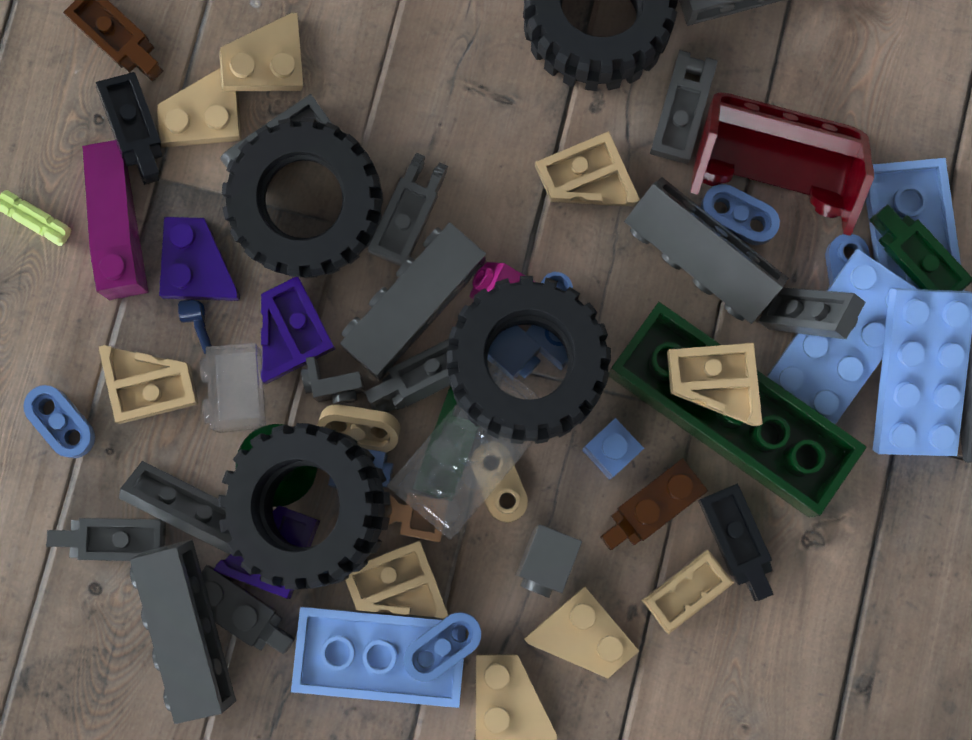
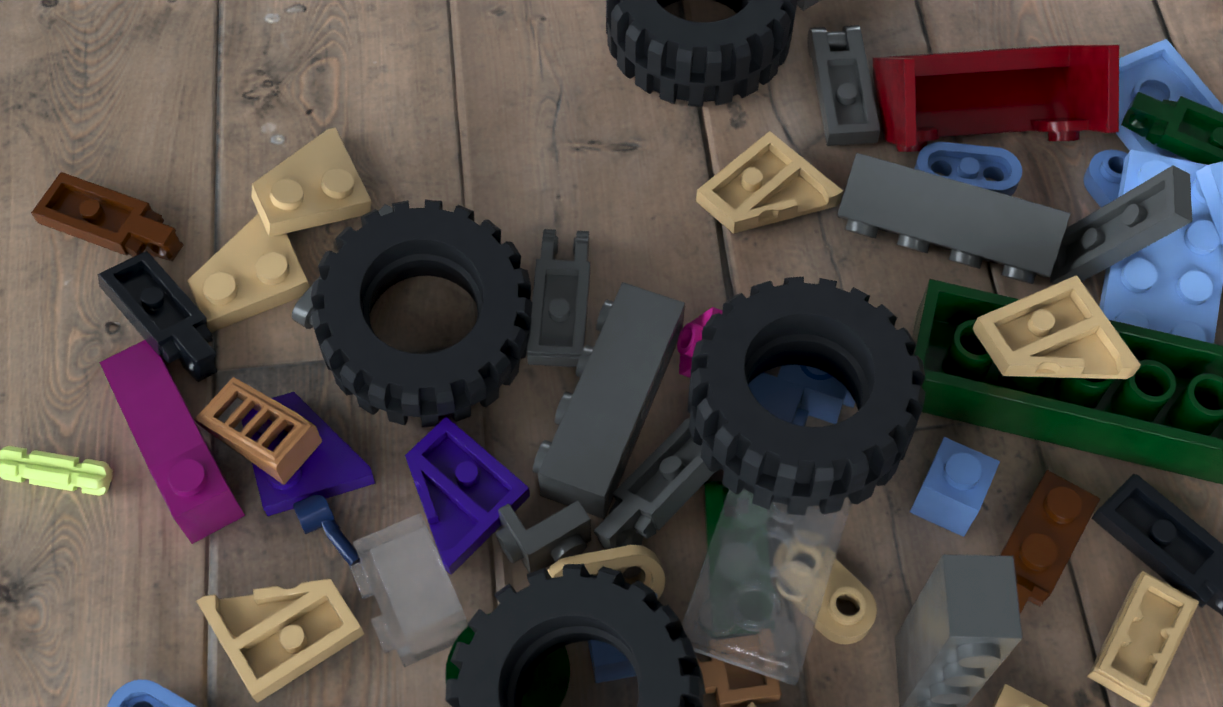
camera: 20 degrees left, 20 degrees down
none -> medium nougat slope [194,377,322,485]

